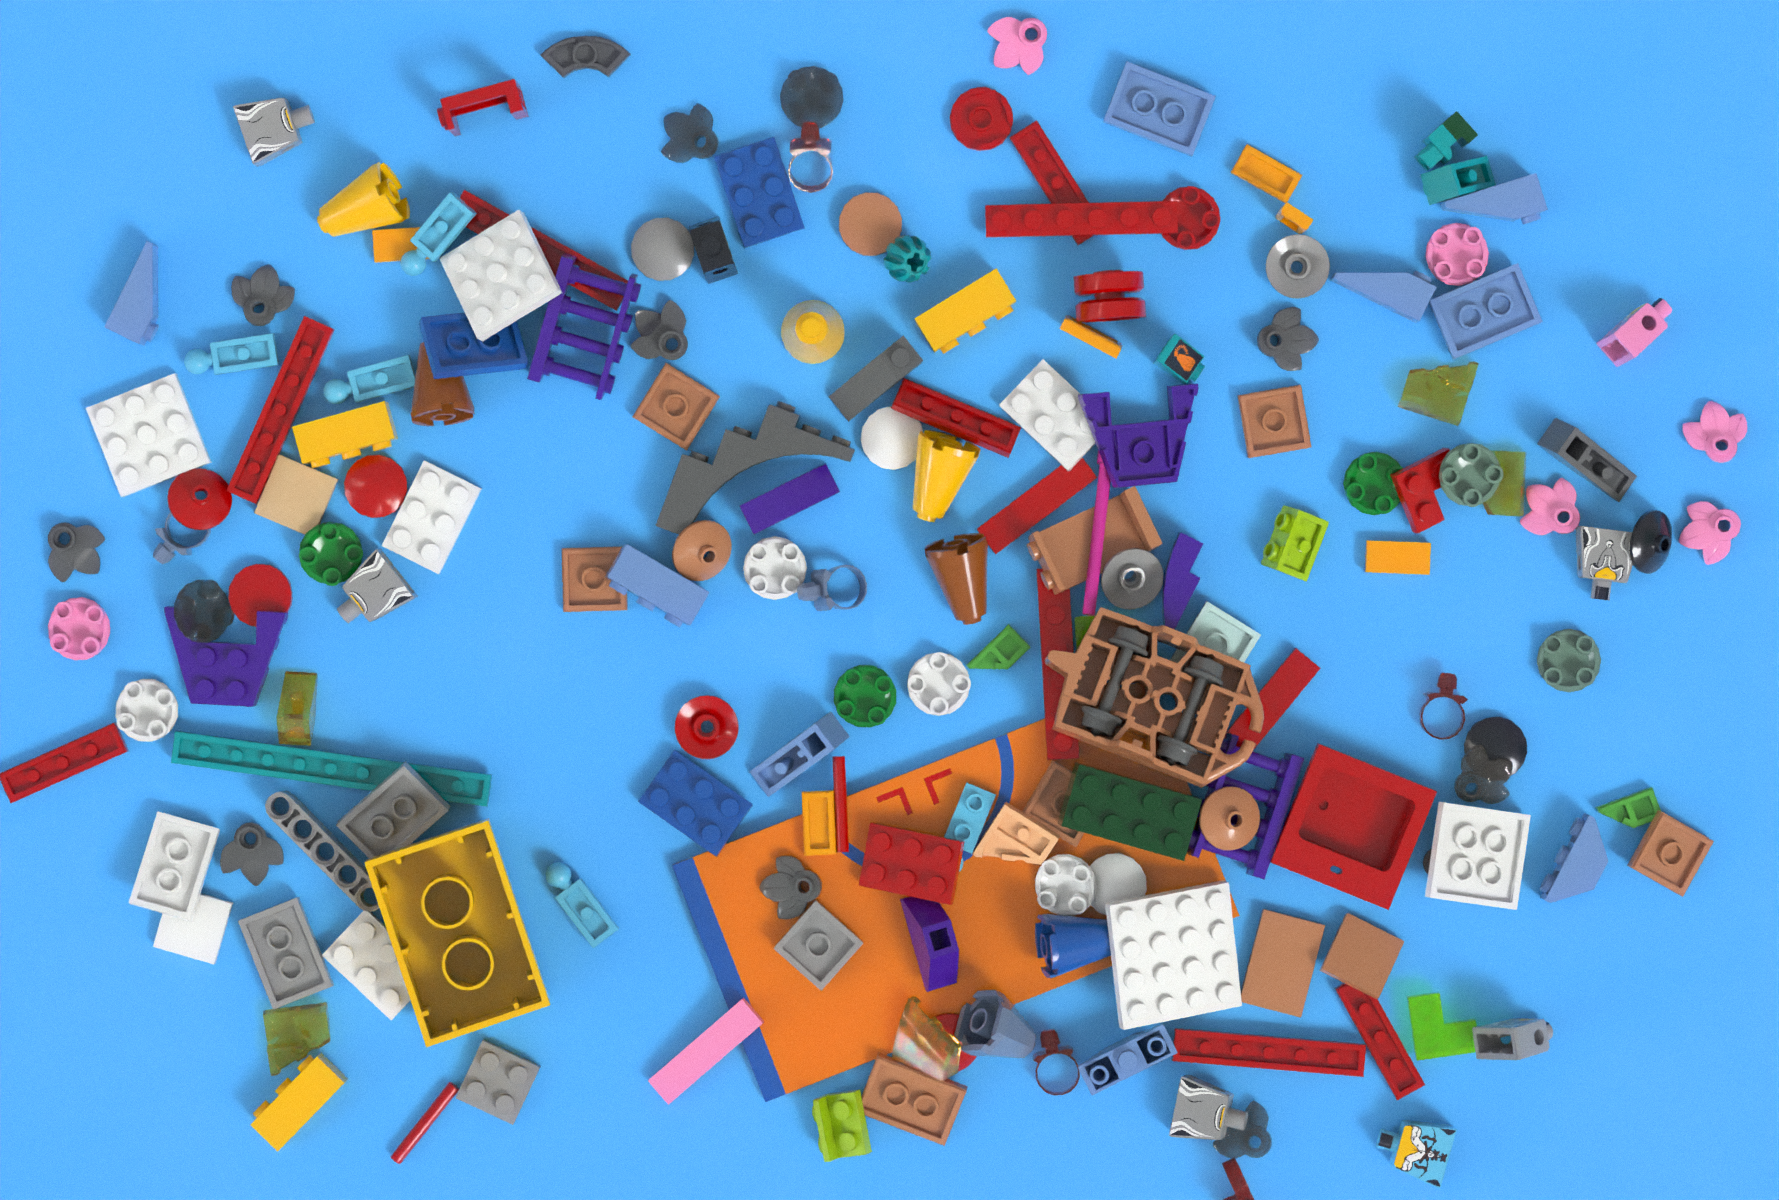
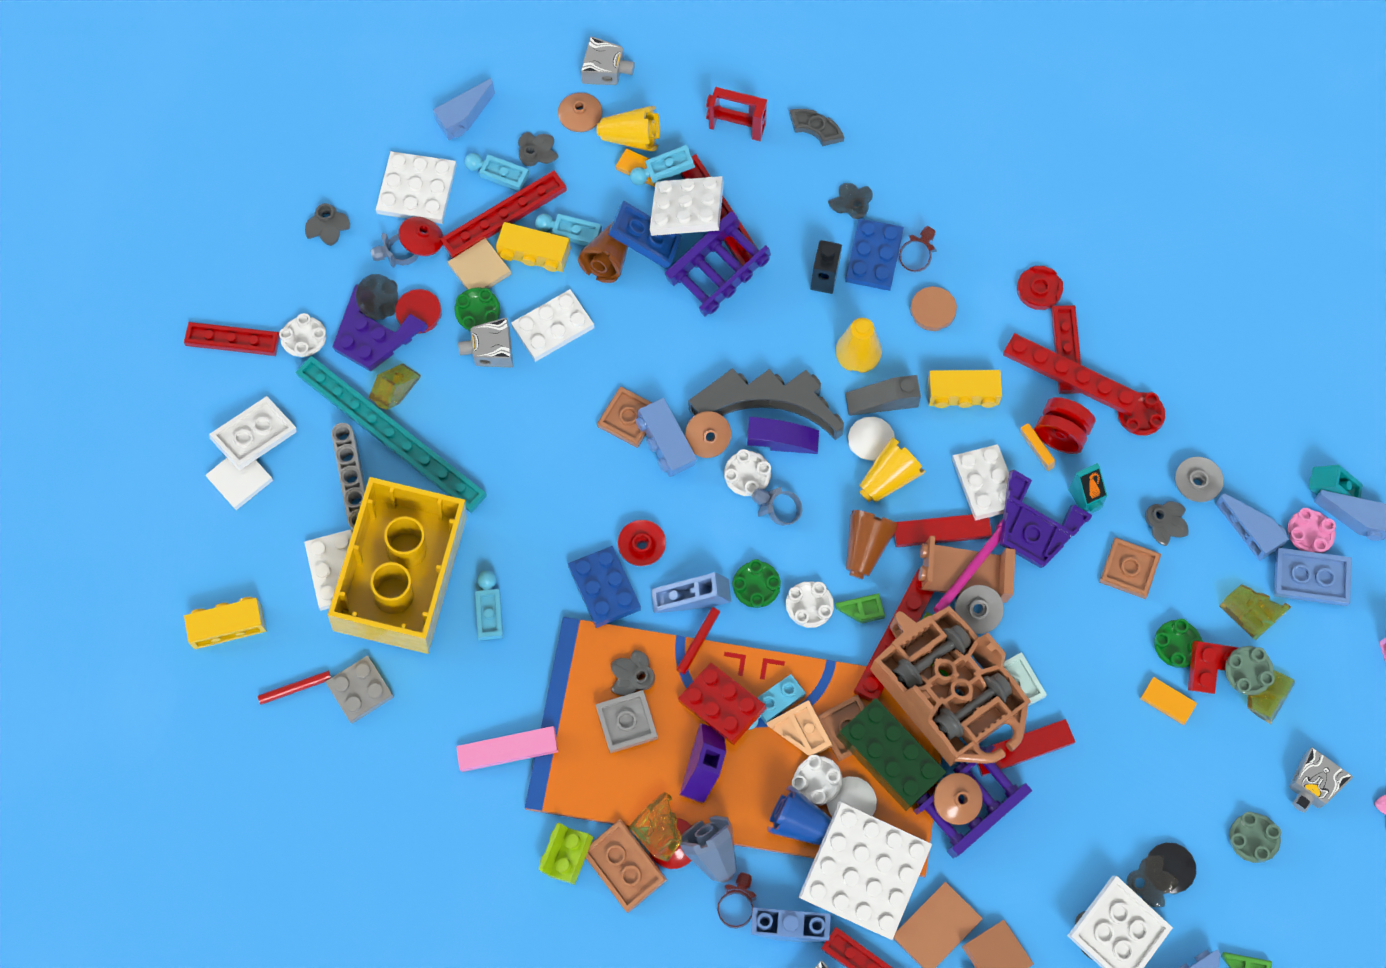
camera: 30 degrees right, 20 degrees down
bright pink dish [48,597,111,660] -> none
dark grey plate [220,822,284,886] -> none
light grey plate [238,897,334,1010] -> none
clear yellow slope [263,1002,331,1076] -> none
light grey plate [336,762,450,858] -> none
red dish [344,455,407,518] -> none
light grey dish [631,218,694,281] -> none
dark grey plate [631,300,688,360] -> none
nougat tile [632,363,720,451] -> none
clear smoke dish [780,66,844,129] -> none
light orange tile [802,790,836,856] -> none
teal piece [883,235,932,283] -> none
red tile [891,378,1021,458] -> none
bright pink plate [987,17,1047,75] -> none
medium blue plate [1103,61,1216,157] -> none
dark purple slope [1162,532,1203,629] -> none
light orange tile [1231,144,1302,203] -> none
lime bracket [1261,505,1329,582] -> none
red piece [1270,743,1437,910] -> none
light orange tile [1275,202,1313,234] -> none
teal hips [1414,111,1478,171] -> none
clear red piece [1419,672,1468,740] -> none
bright pink plate [1520,478,1580,536] -> none
dark grey slope [1537,418,1637,502] -> none
black dish [1630,510,1672,574] -> none
none -> nougat dish [558,93,602,132]

